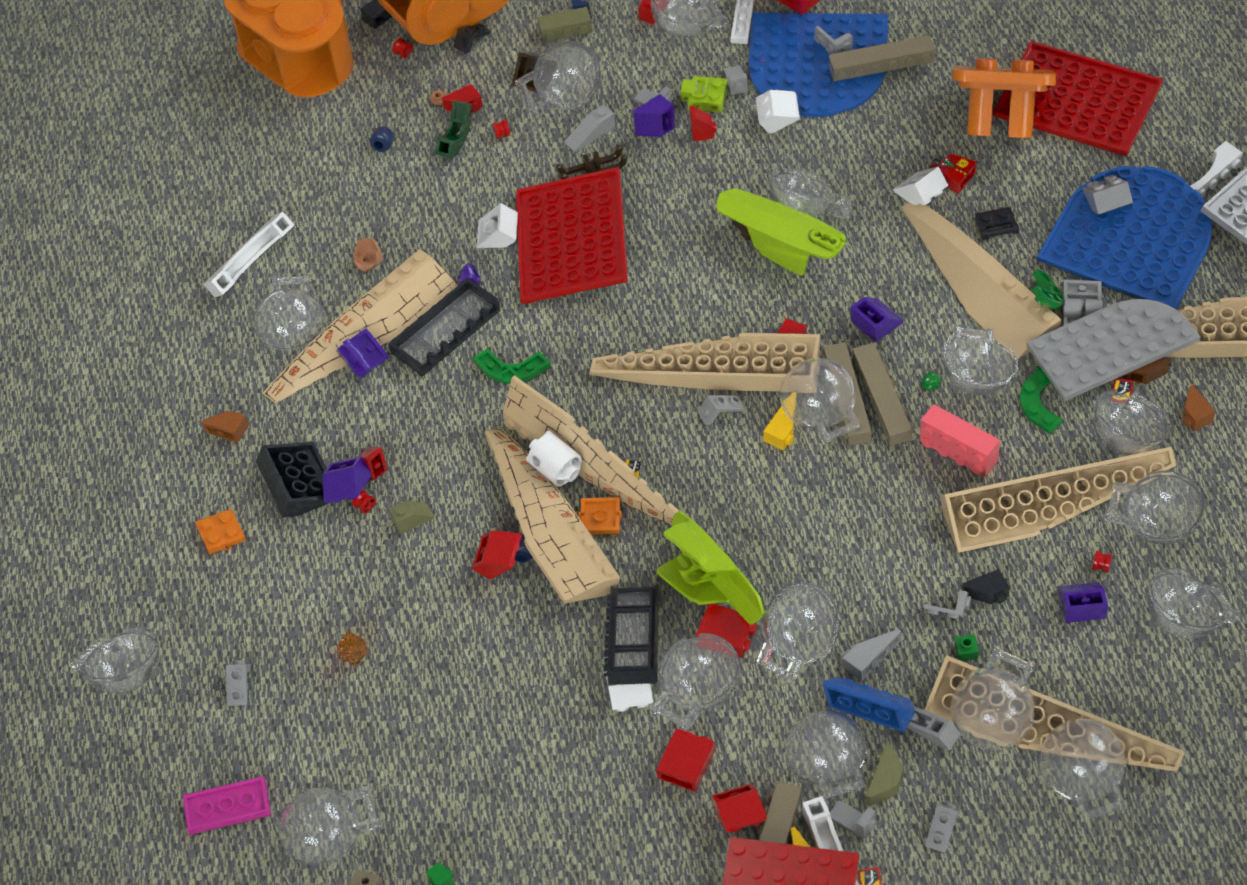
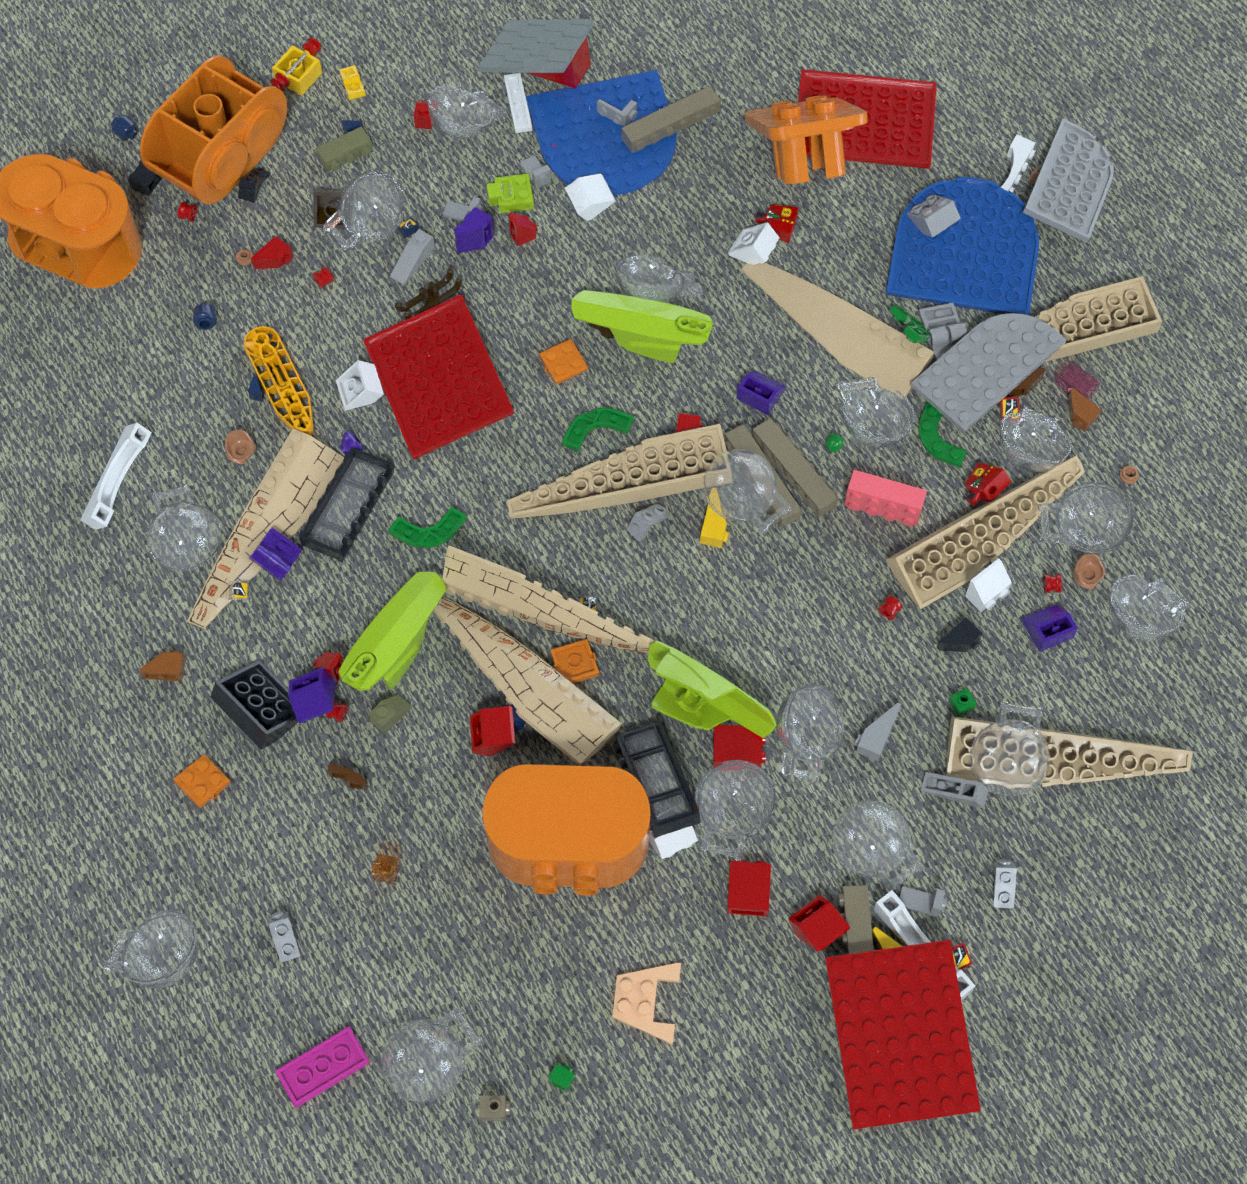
camera: 25 degrees left, 10 degrees up
dark green arch [435,100,472,158] -> none
white cylinder [526,431,582,487] -> none
blue slope [823,677,915,732] -> none
olive slope [863,742,904,806] -> none
light grey bracket [923,590,971,619] -> none
black plate [975,207,1019,240] -> none
clear windscreen [1040,719,1126,823] -> none
none -> slope [229,581,249,600]
none -> light orange beam [244,326,314,436]
none -> dark blue slope [248,376,263,402]
none -> reddish brown slope [327,763,368,790]
none -> lime piece [338,572,447,691]
none -> dark blue slope [396,218,419,239]
none -> orange brick [483,764,650,896]
none -> orange plate [539,339,588,385]
none -> green plate [562,408,634,452]
none -> light nougat wing [612,963,681,1044]
none -> red wheel [878,596,903,620]
none -> red torso [965,463,1012,506]
none -> white slope [965,558,1012,612]
none -> clear pink brick [1055,362,1100,399]
none -> nougat hair [1073,554,1105,589]
none -> nougat plate [1119,466,1139,484]

